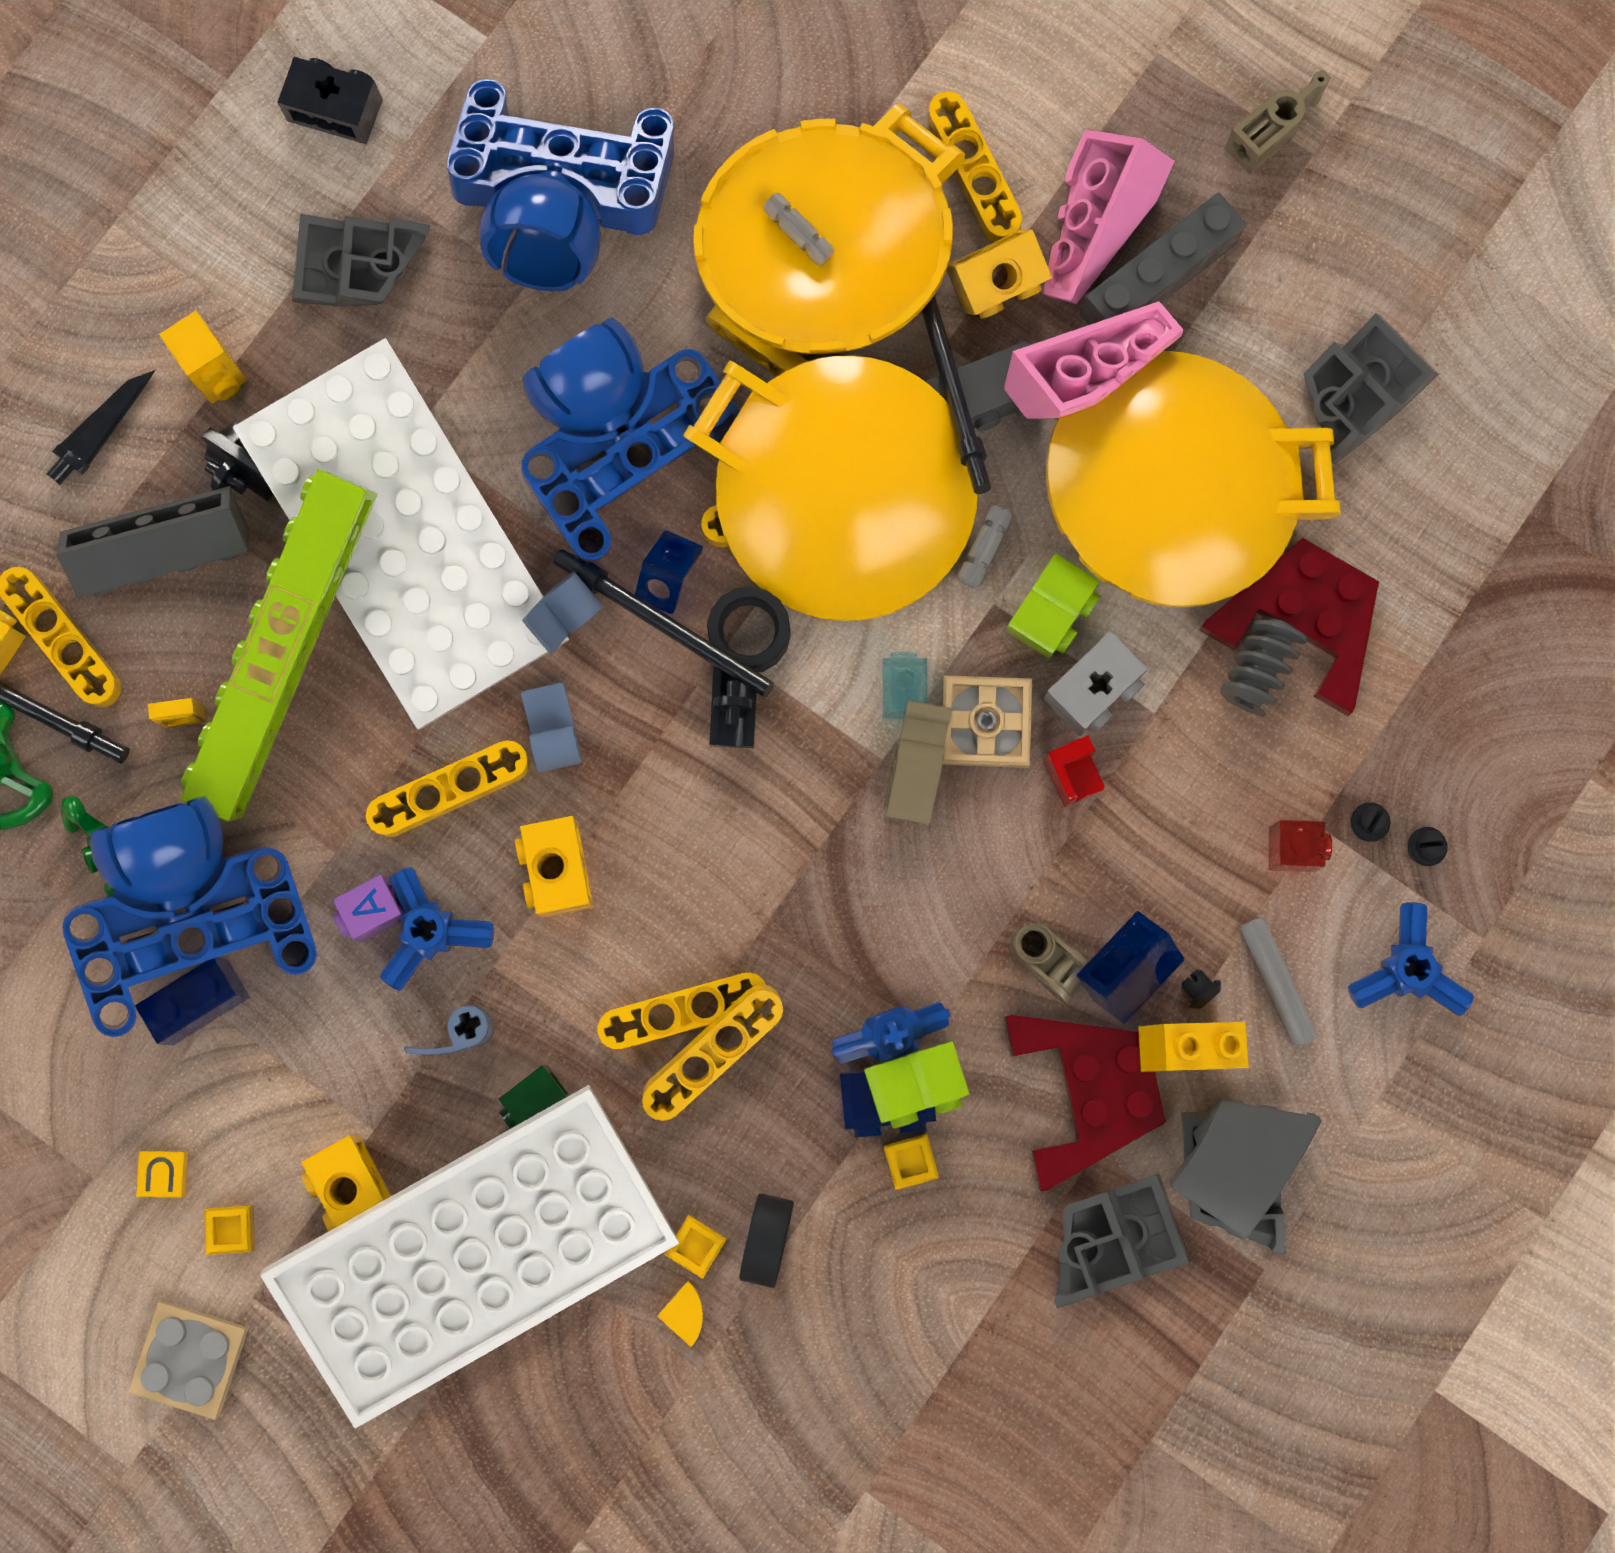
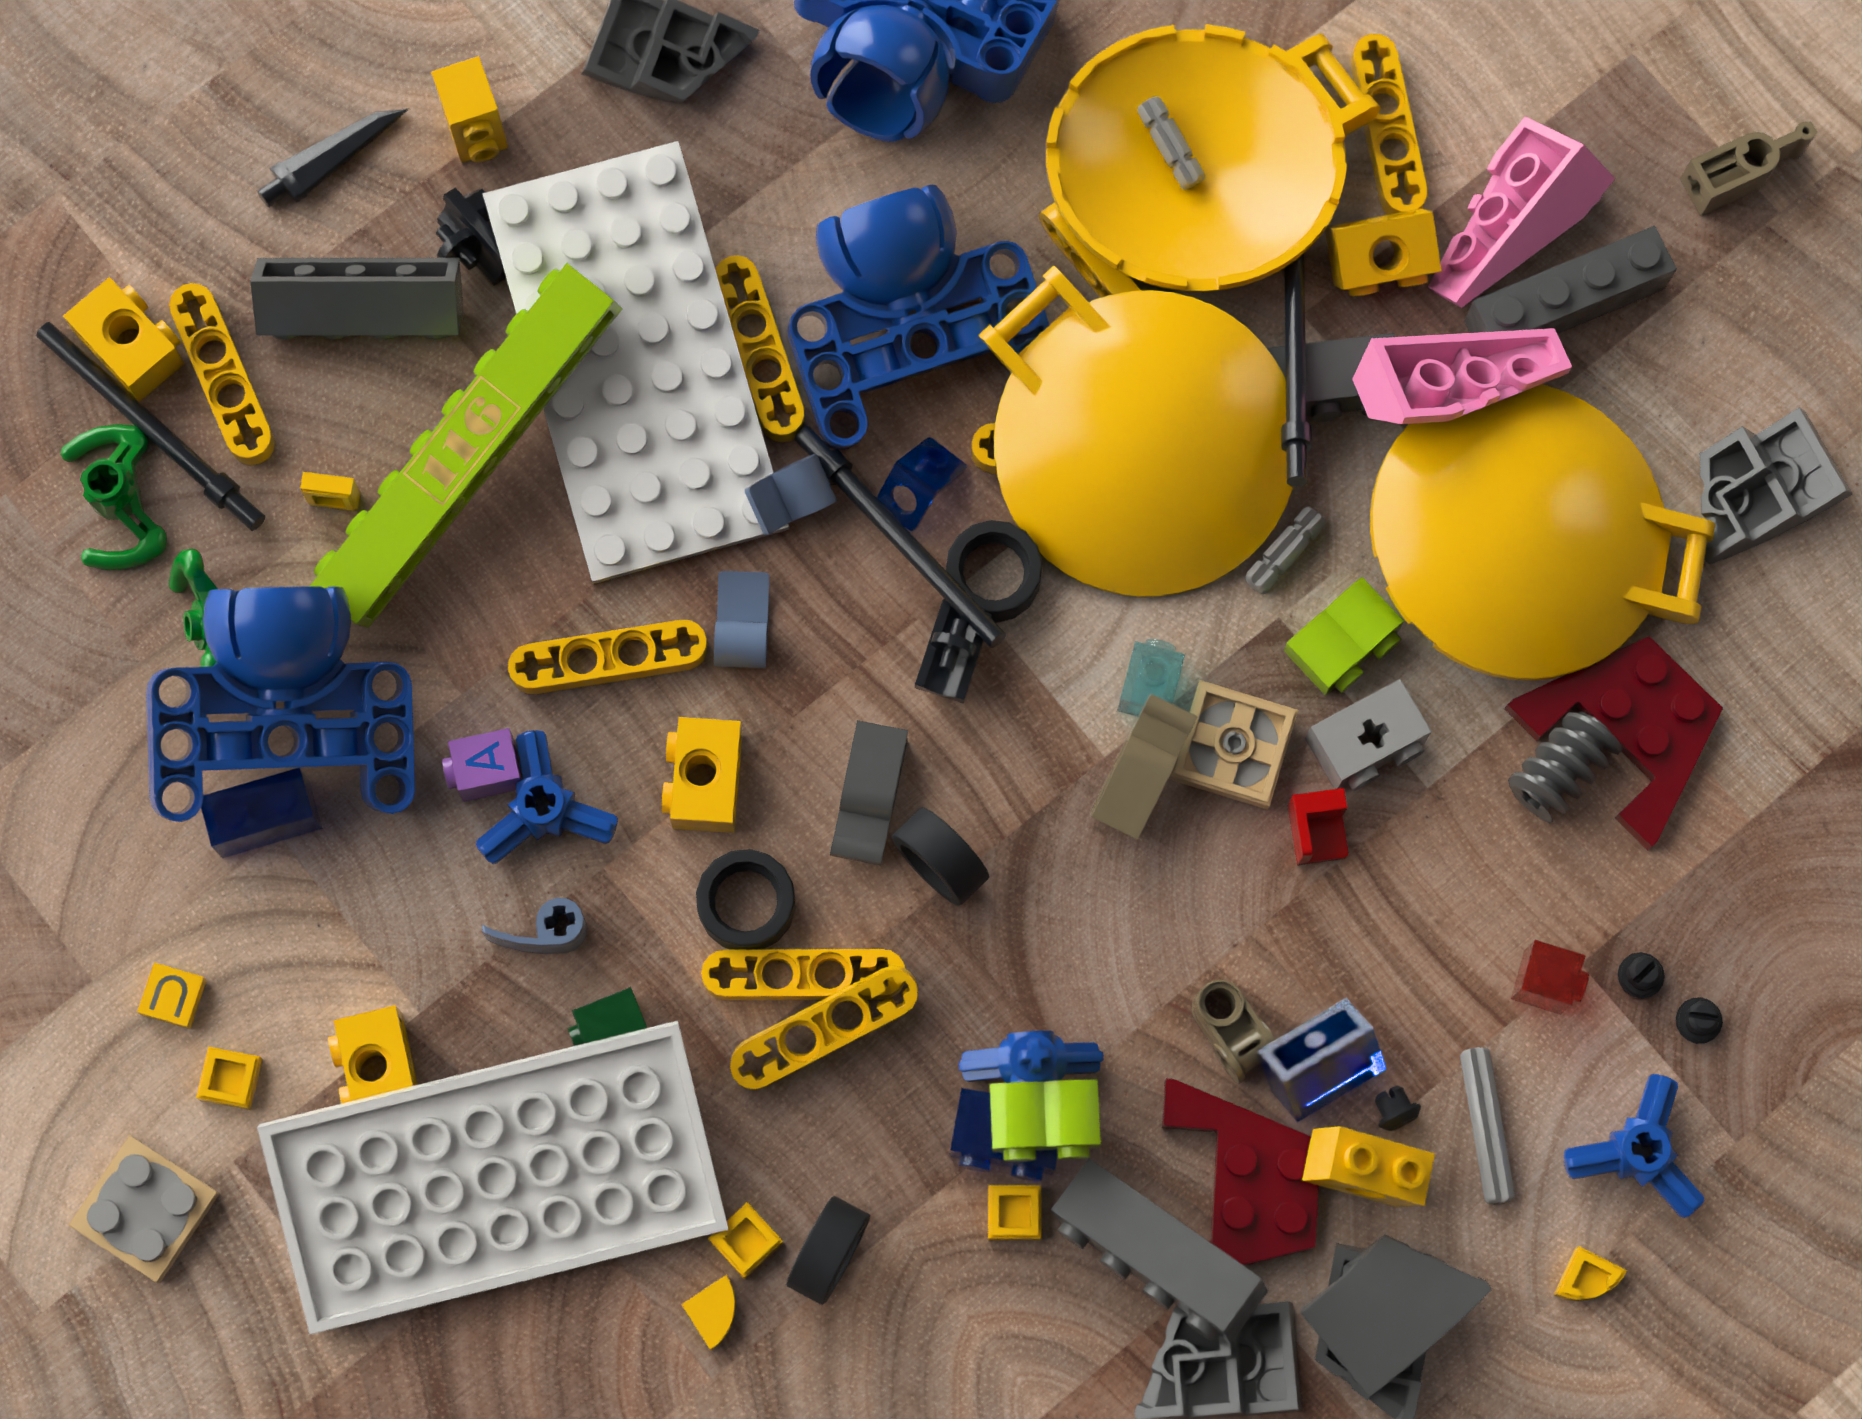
camera: 10 degrees right, 5 degrees down
none -> black tyre [696,849,796,950]
none -> yellow beam [715,255,805,442]
none -> dark grey piece [830,720,908,866]
none -> black tyre [892,807,989,906]
none -> dark grey brick [1051,1159,1268,1344]
none -> yellow tile [1554,1246,1627,1301]

